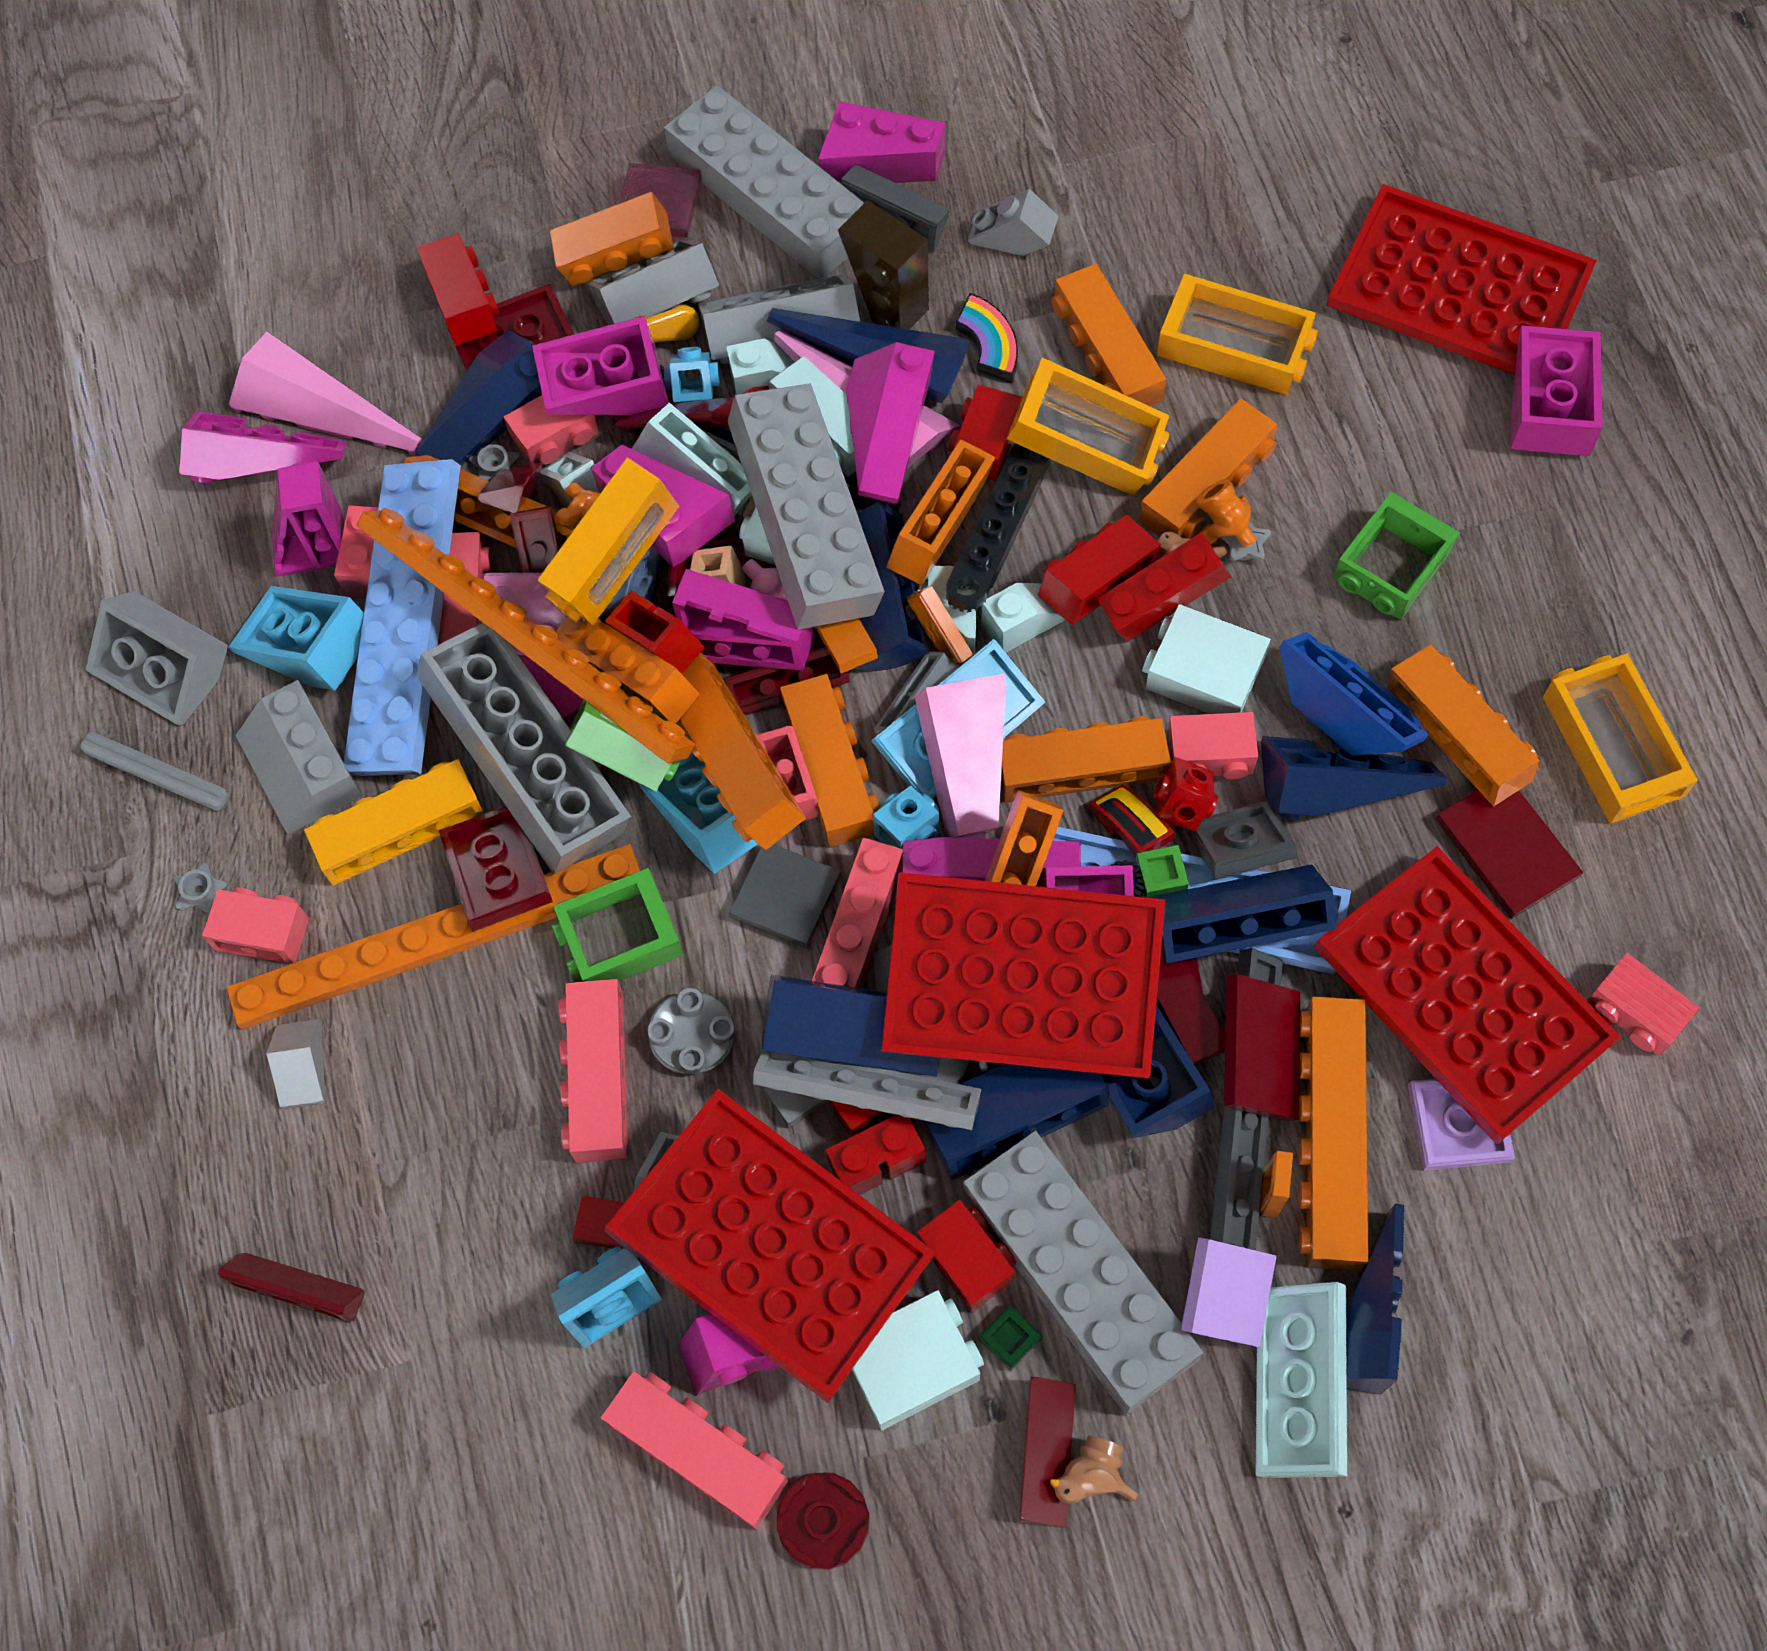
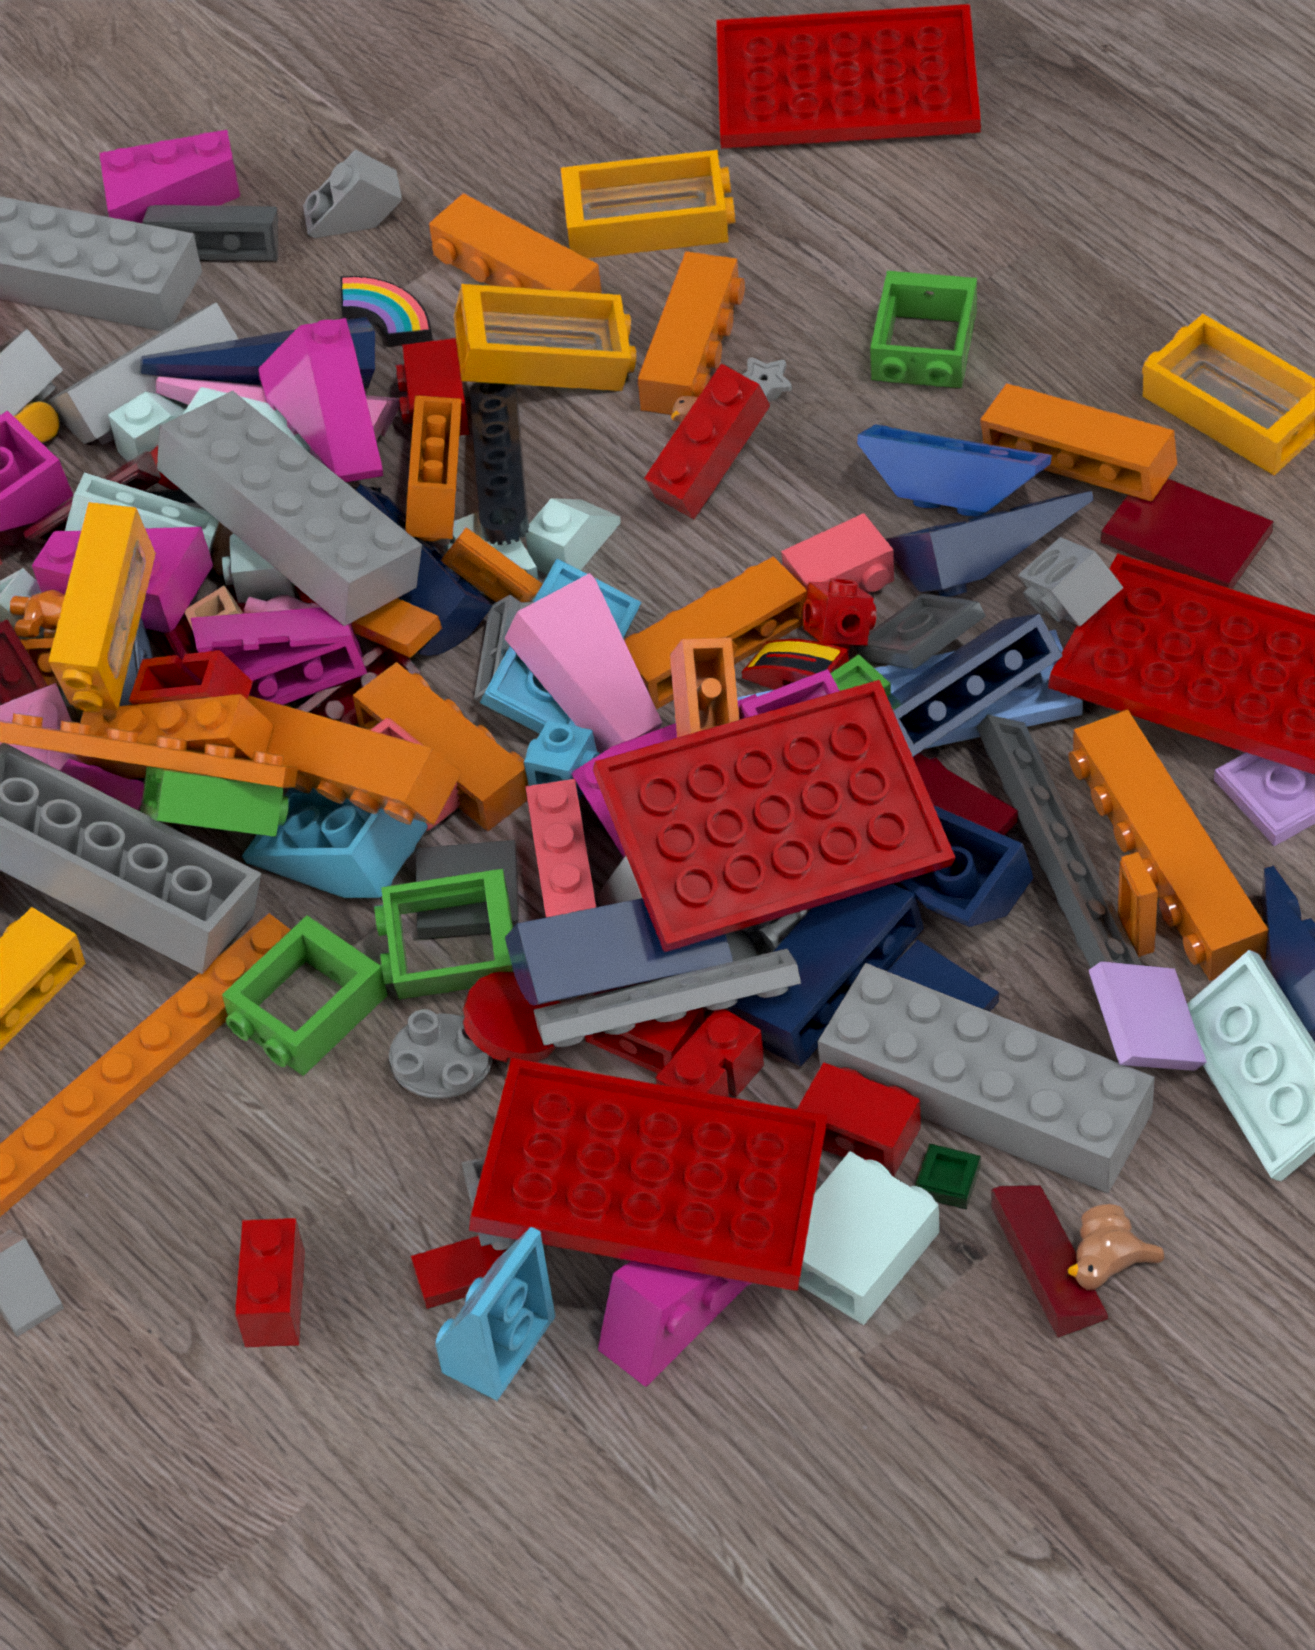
camera: 25 degrees left, 15 degrees down
dark red slope [217,1253,365,1323] -> none
dark red tile [439,806,553,932] -> none
coral brick [559,979,629,1163] -> none
coral brick [601,1371,789,1530] -> none
medium azure brick [664,347,720,402] -> none
light grey tile [764,1087,825,1128] -> none
dark red tile [777,1472,870,1570] -> none
dark brown wedge [838,200,929,330] -> none
red brick [1038,515,1162,626] -> none
light aqua brick [1142,604,1271,714] -> none
orange piece [1196,479,1256,547] -> none
dark red tile [1224,974,1300,1122] -> none
dark pink slope [1510,326,1602,456] -> none
none -> red brick [235,1218,305,1347]
none -> bright green window [374,869,514,1000]
none -> red tile [462,972,561,1062]
none -> dark blue tile [887,940,999,1012]
none -> light grey brick [1018,537,1123,626]

